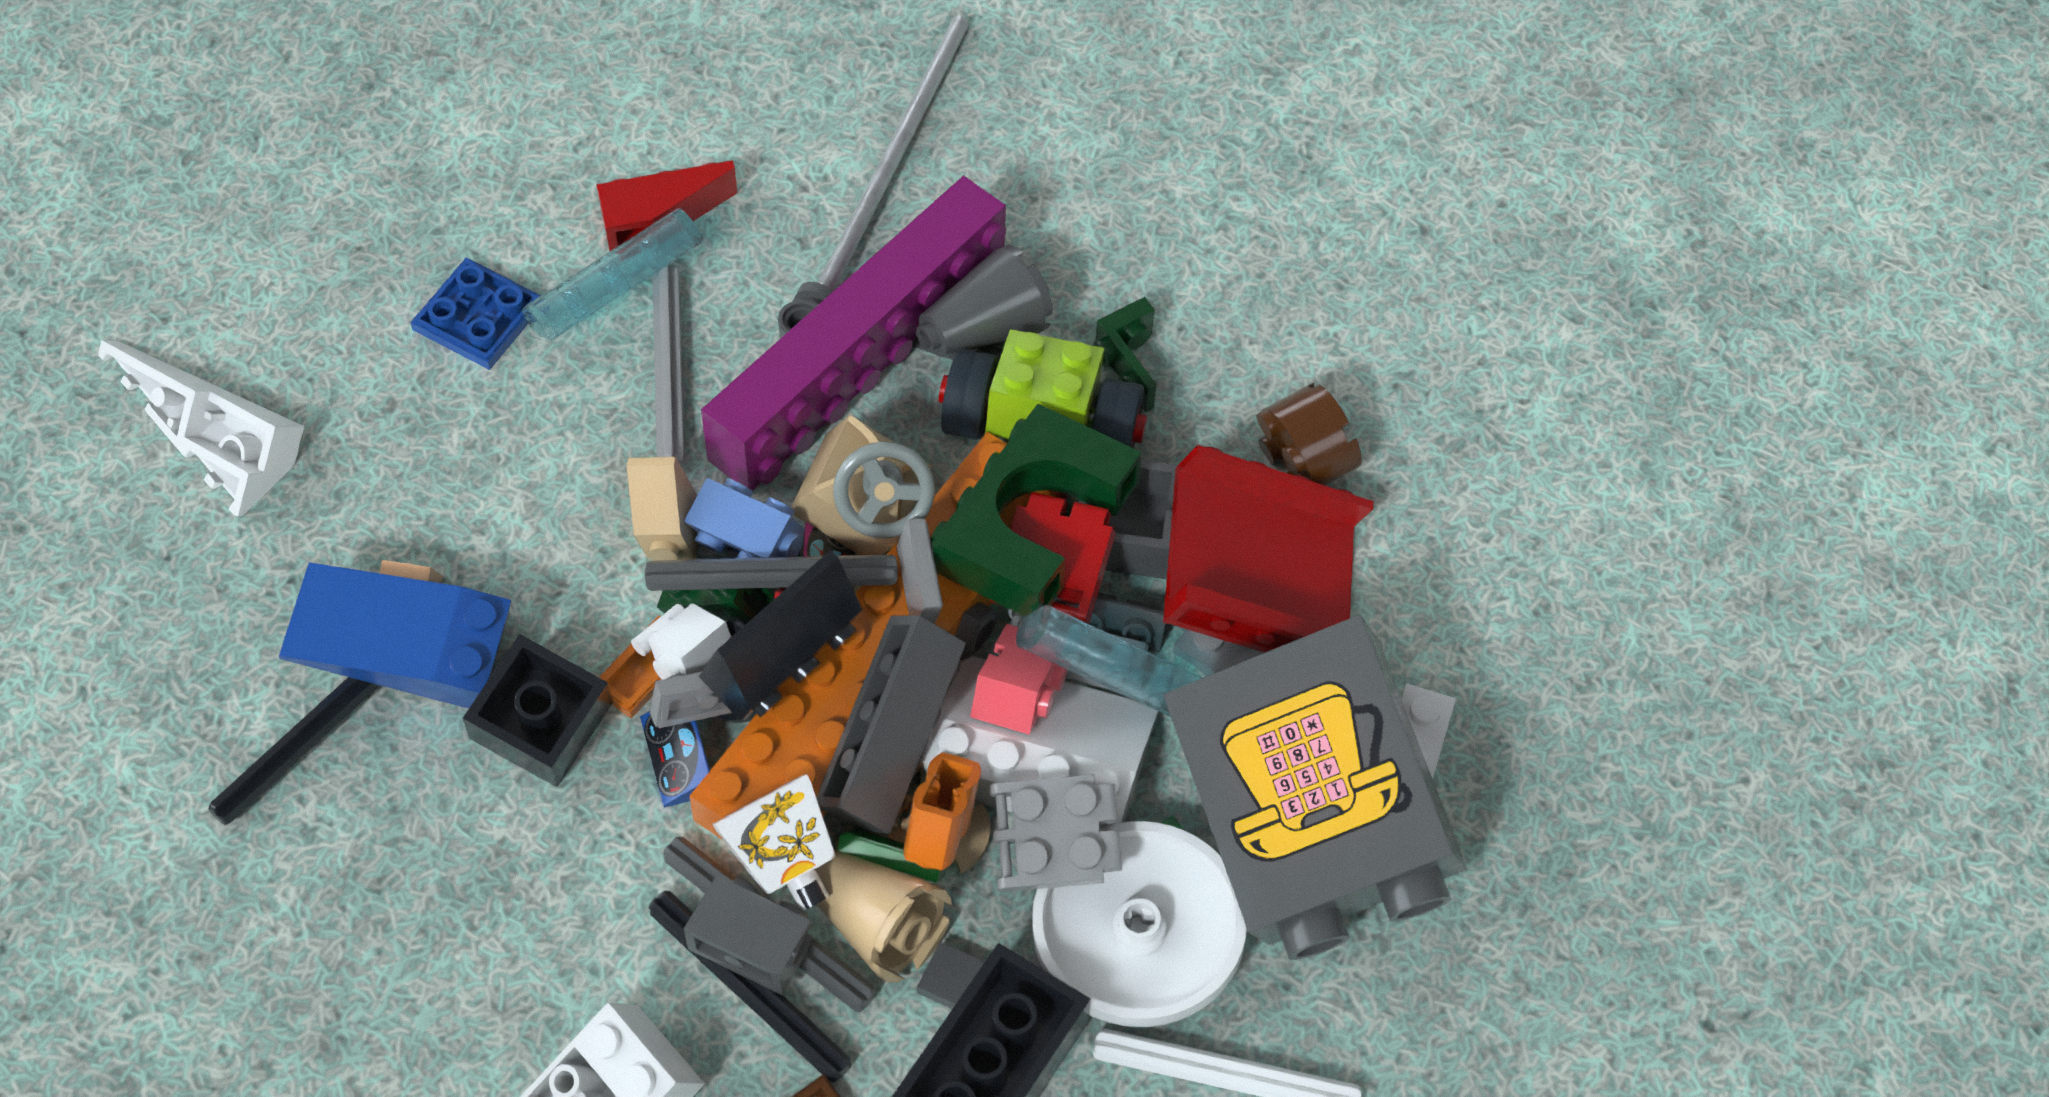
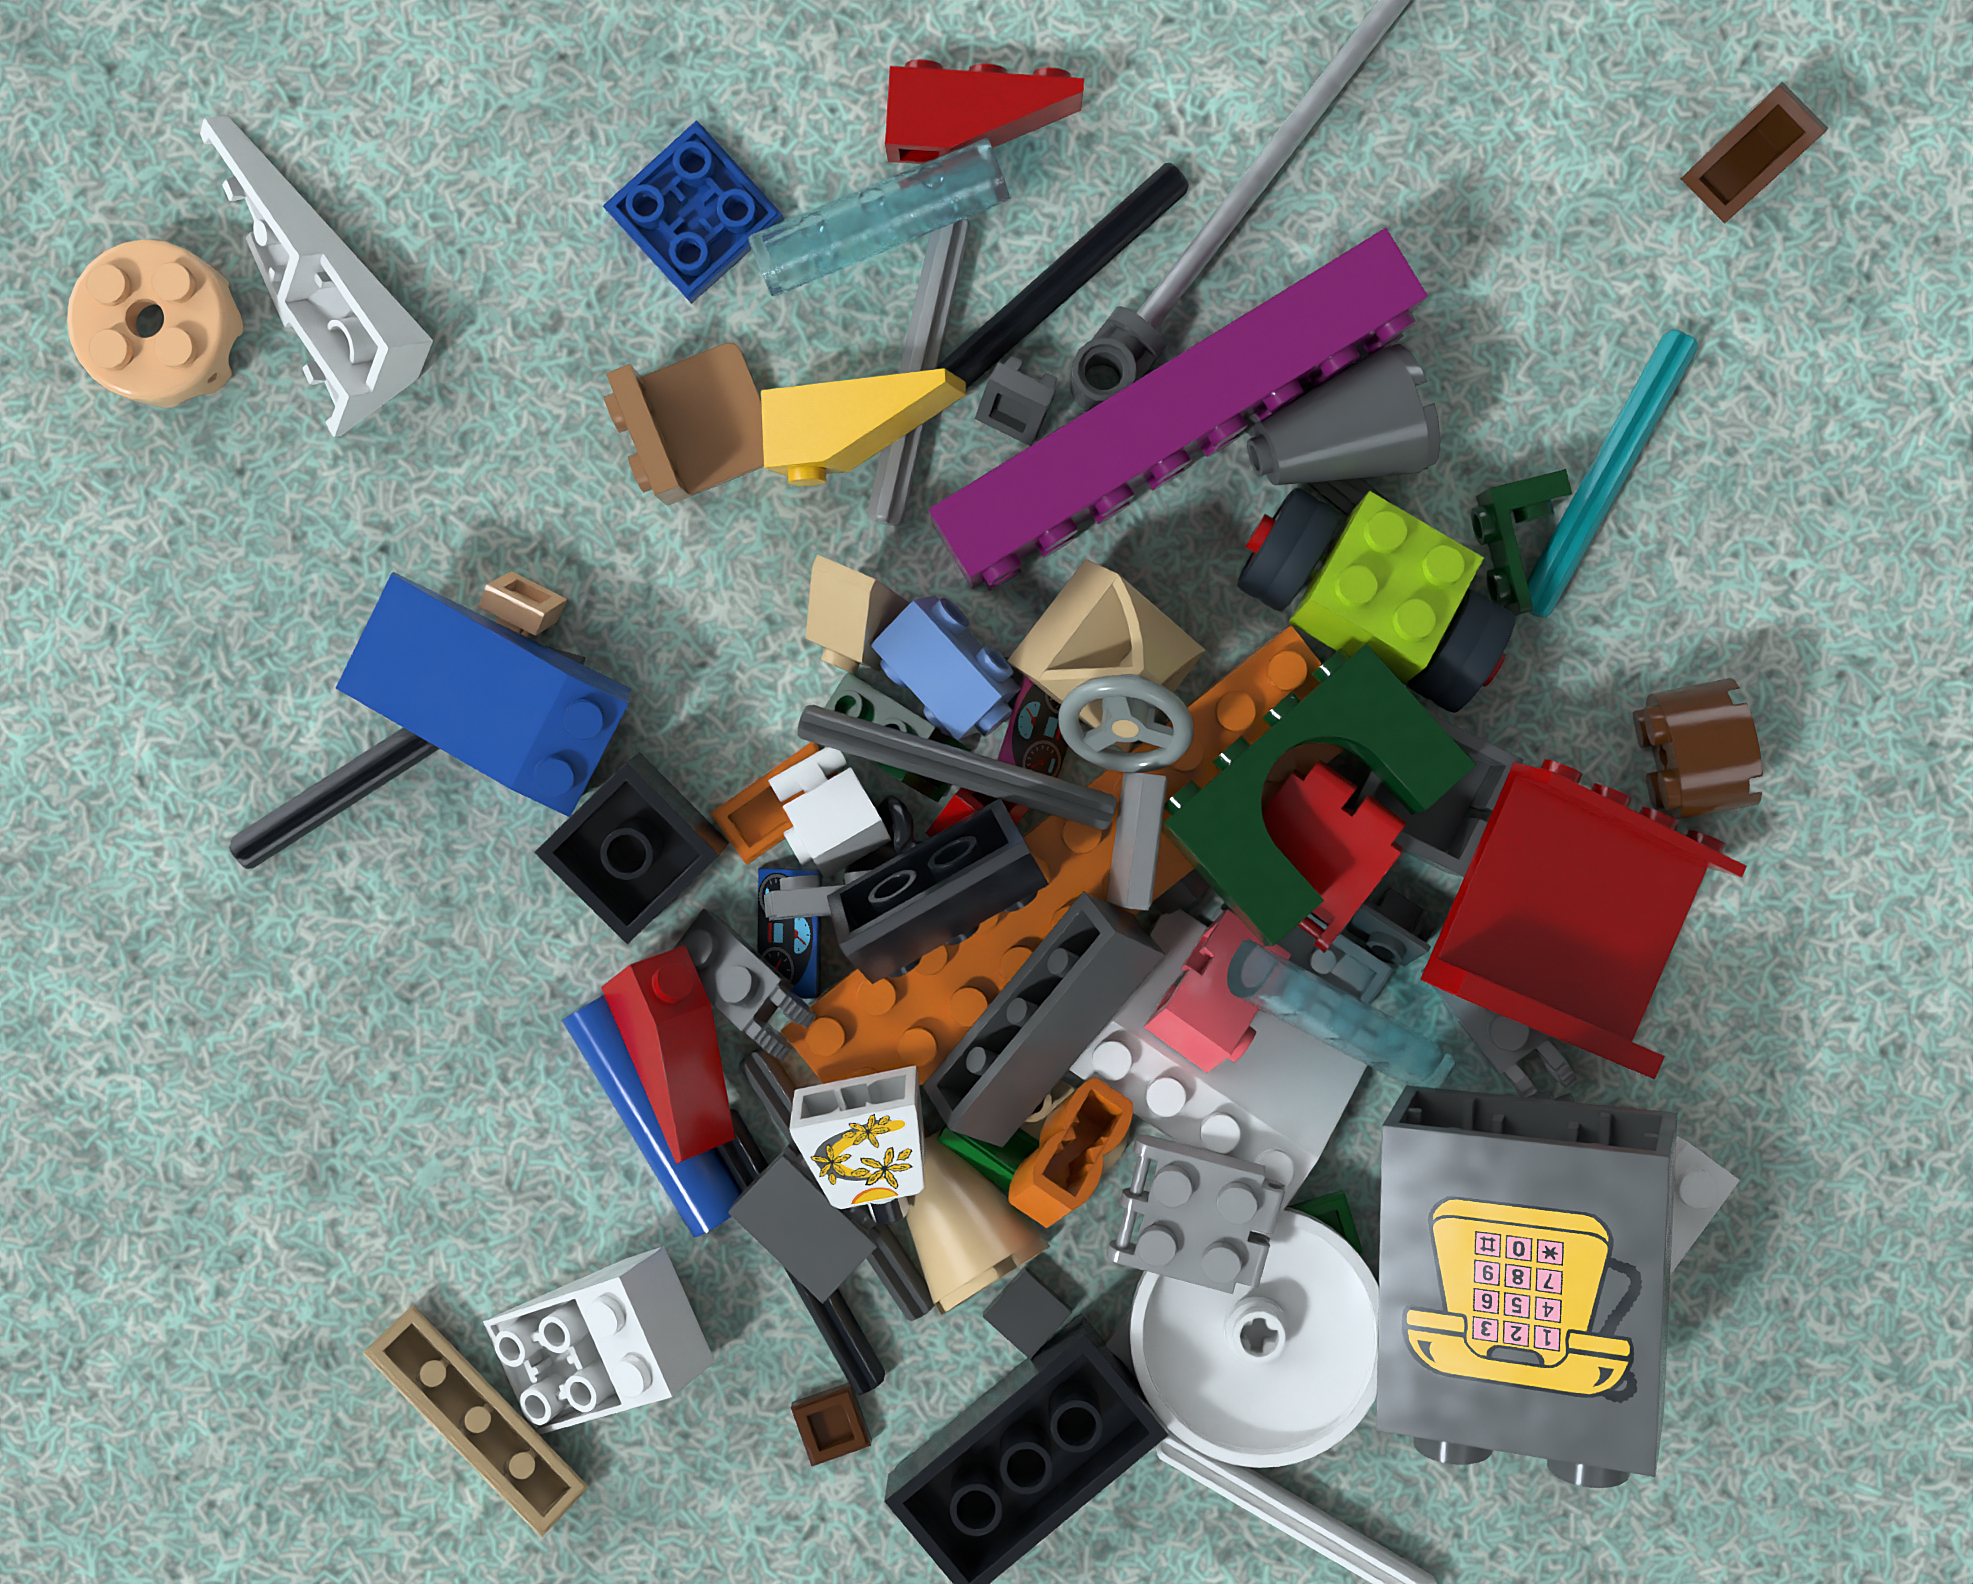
camera: 20 degrees right, 30 degrees up
none -> light nougat plate [67,239,244,408]
none -> blue brick [561,995,741,1237]
none -> red slope [601,945,735,1164]
none -> medium nougat bracket [604,342,764,506]
none -> dark grey hinge [673,908,817,1060]
none -> yellow slope [761,368,966,486]
none -> black axle [937,162,1189,389]
none -> dark grey tile [974,356,1057,446]
none -> teal axle [1527,329,1698,618]
none -> reddish brown slope [1680,82,1829,224]

